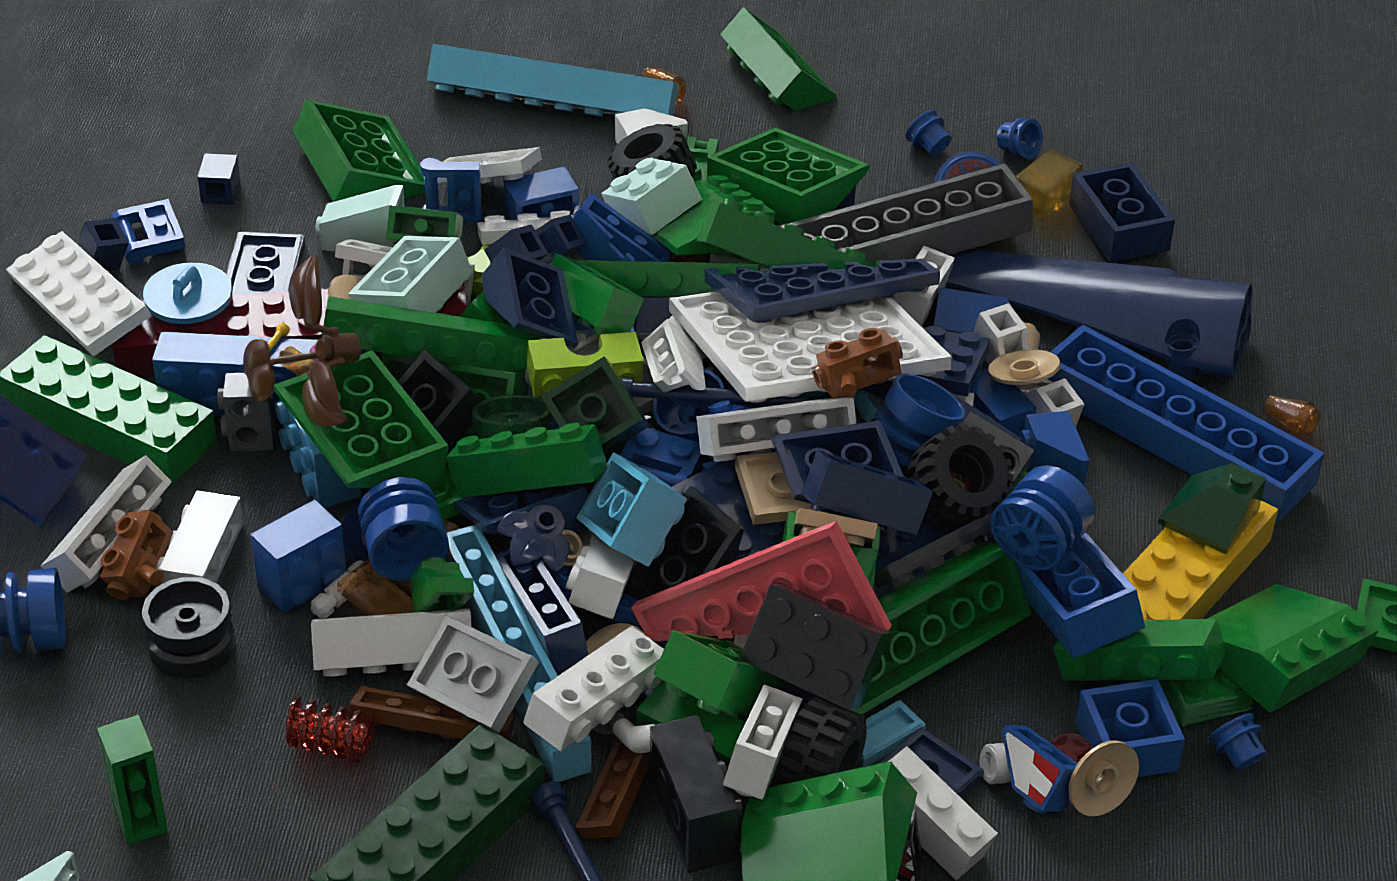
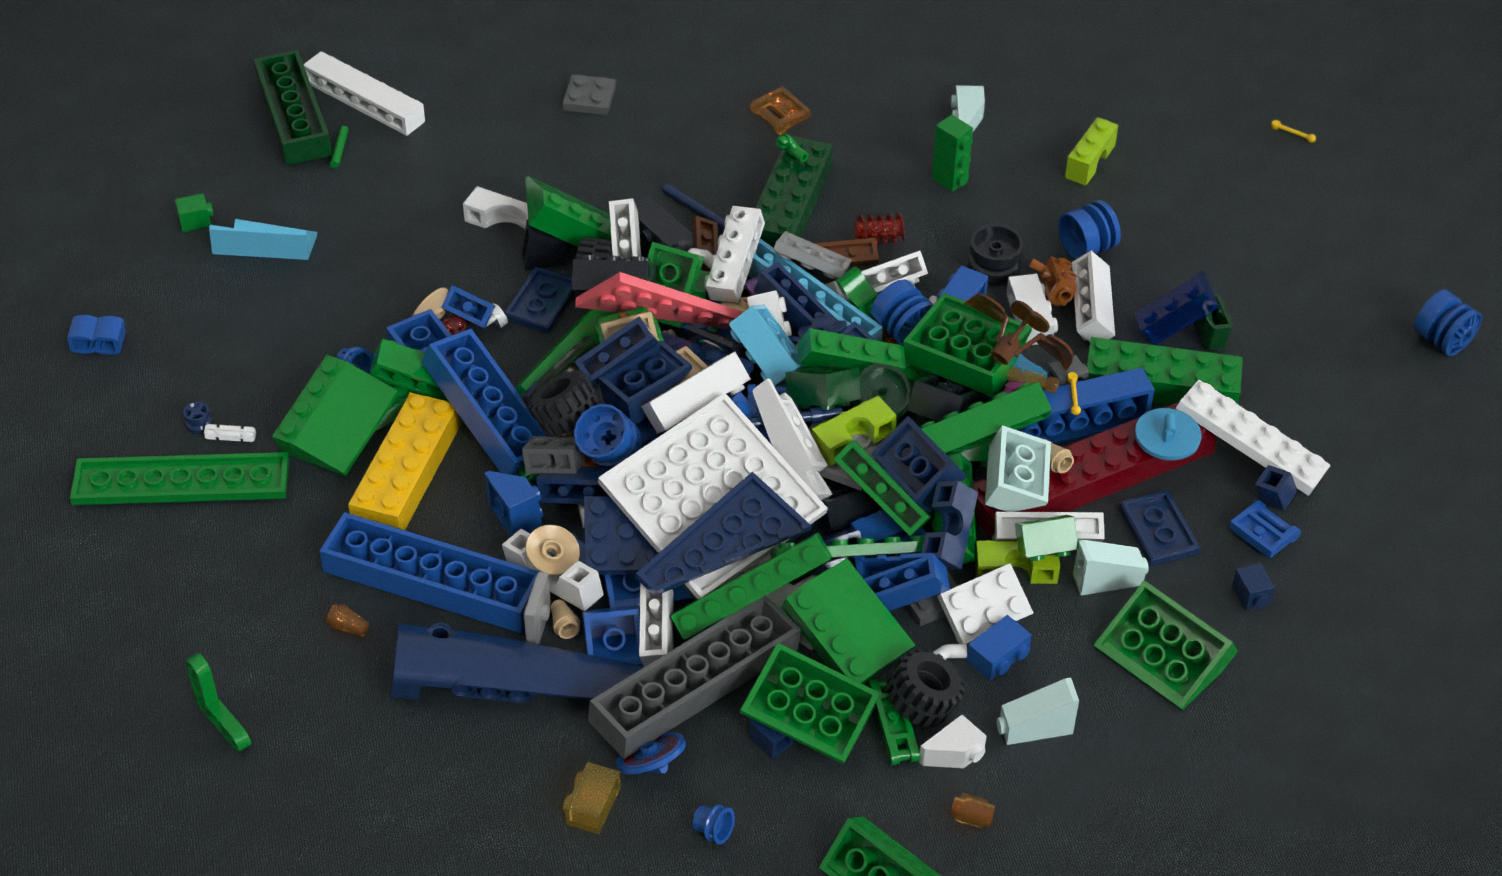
camera: 160 degrees right, 5 degrees up
blue plate [420,158,482,222] -> none
medium azure brick [426,44,679,119] -> none
white plate [438,147,542,187] -> none
light aqua brick [601,158,702,235] -> none
dark orange brick [812,328,903,398] -> none
medium azure tile [859,700,926,768] -> none
white brick [888,746,998,881] -> none
blue wheel [990,465,1095,571] -> none
blue piece [996,117,1043,160] -> none
dark blue brick [1069,162,1175,263] -> none
dark green slope [1158,463,1266,554] -> none
none -> light grey plate [524,572,551,644]
none -> green arm [776,134,809,163]
none -> light aqua slope [996,678,1079,745]

